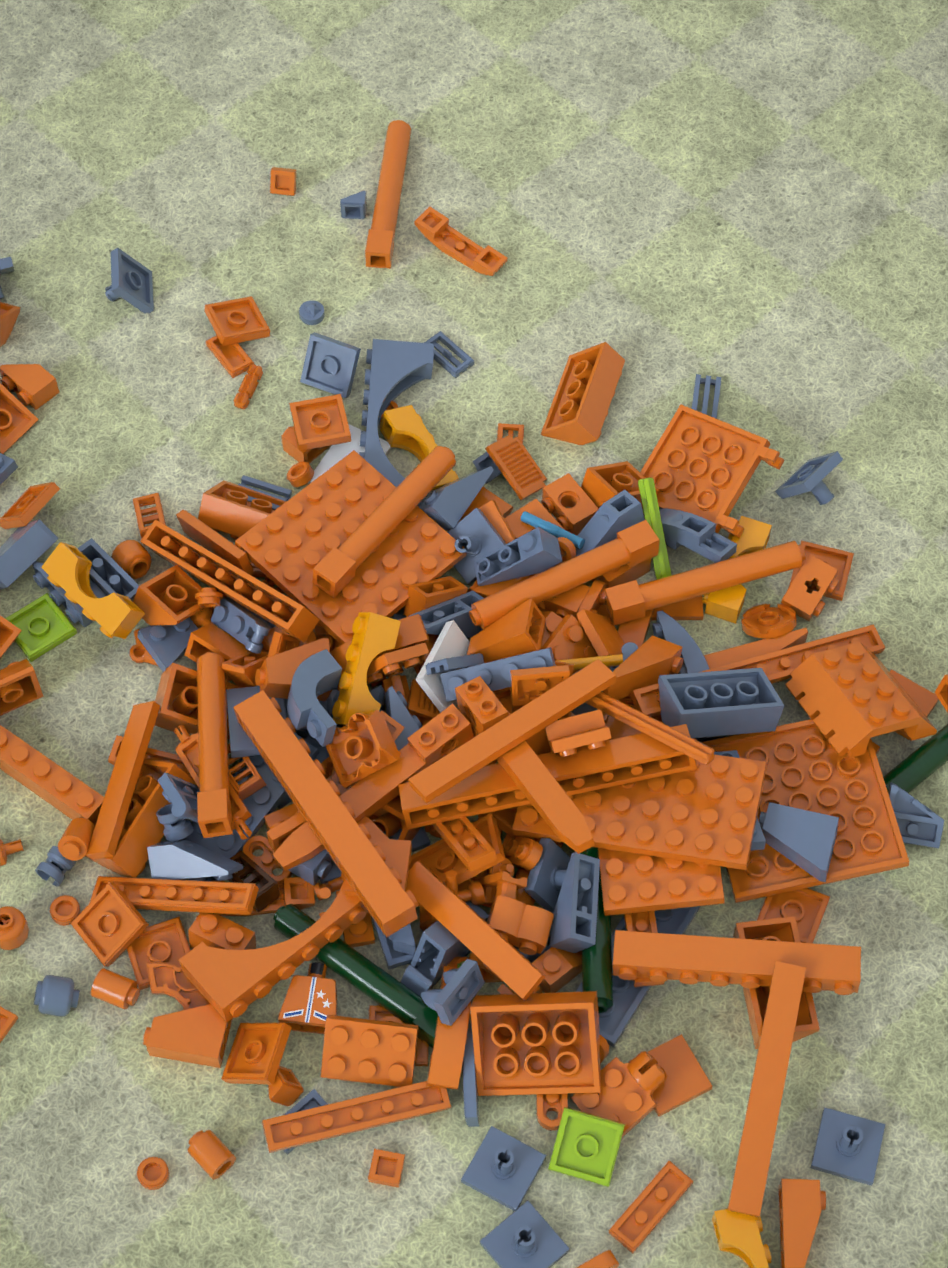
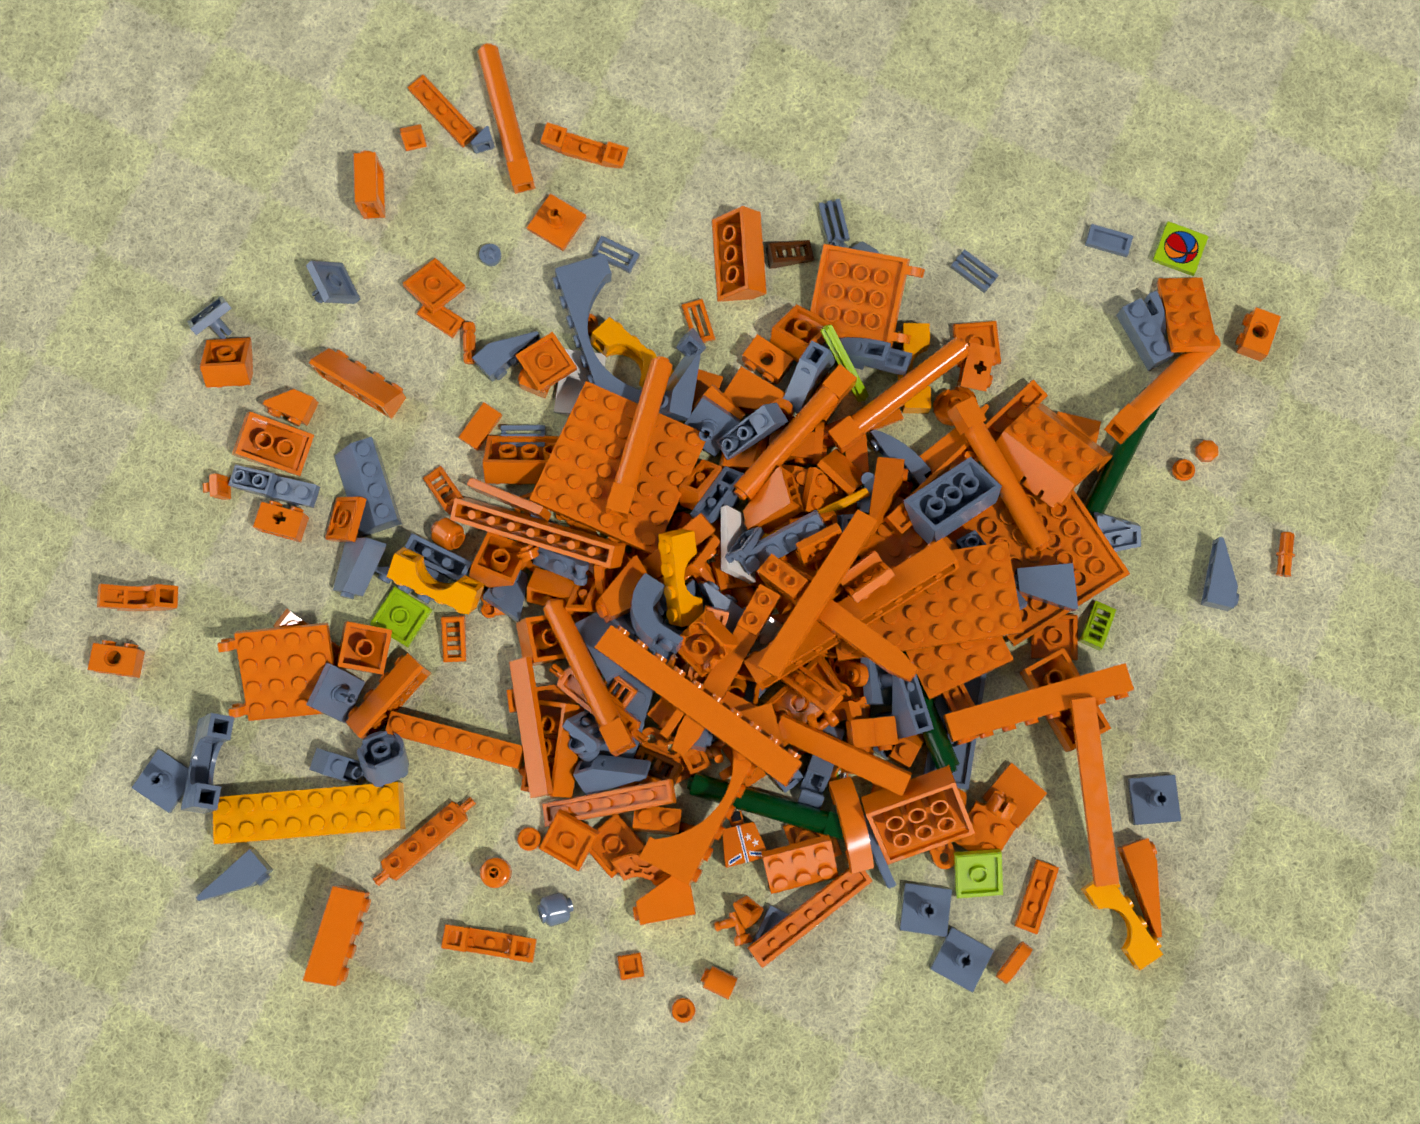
camera: 20 degrees left, 20 degrees up
sand blue wheel [35,846,76,887] -> none
orange brick [58,818,95,861] -> none
orange brick [91,968,140,1009] -> none
orange tile [221,1023,292,1084] -> none
orange tile [287,462,314,487] -> none
sand blue tile [300,332,361,398] -> none
orange tile [368,1149,405,1188] -> none
sand blue tile [421,959,485,1026] -> none
orange window [485,435,547,500] -> none
dark azure piece [520,511,585,549] -> none
orange axle [585,692,715,765] -> none
sand blue tile [775,451,843,505] -> none
none -> orange slope [309,348,406,419]
none -> sand blue slope [334,436,402,538]
none -> orange window [354,150,385,219]
none -> orange tile [407,74,479,148]
none -> orange slope [441,615,466,662]
none -> orange tile [458,402,503,451]
none -> sand blue slope [472,331,541,382]
none -> orange tile [527,194,587,251]
none -> orange tile [617,952,644,980]
none -> orange piece [714,911,753,946]
none -> reddish brown slope [765,240,814,269]
none -> orange brick [947,396,1052,552]
none -> sand blue tile [950,249,999,293]
none -> lime slope [1078,601,1117,651]

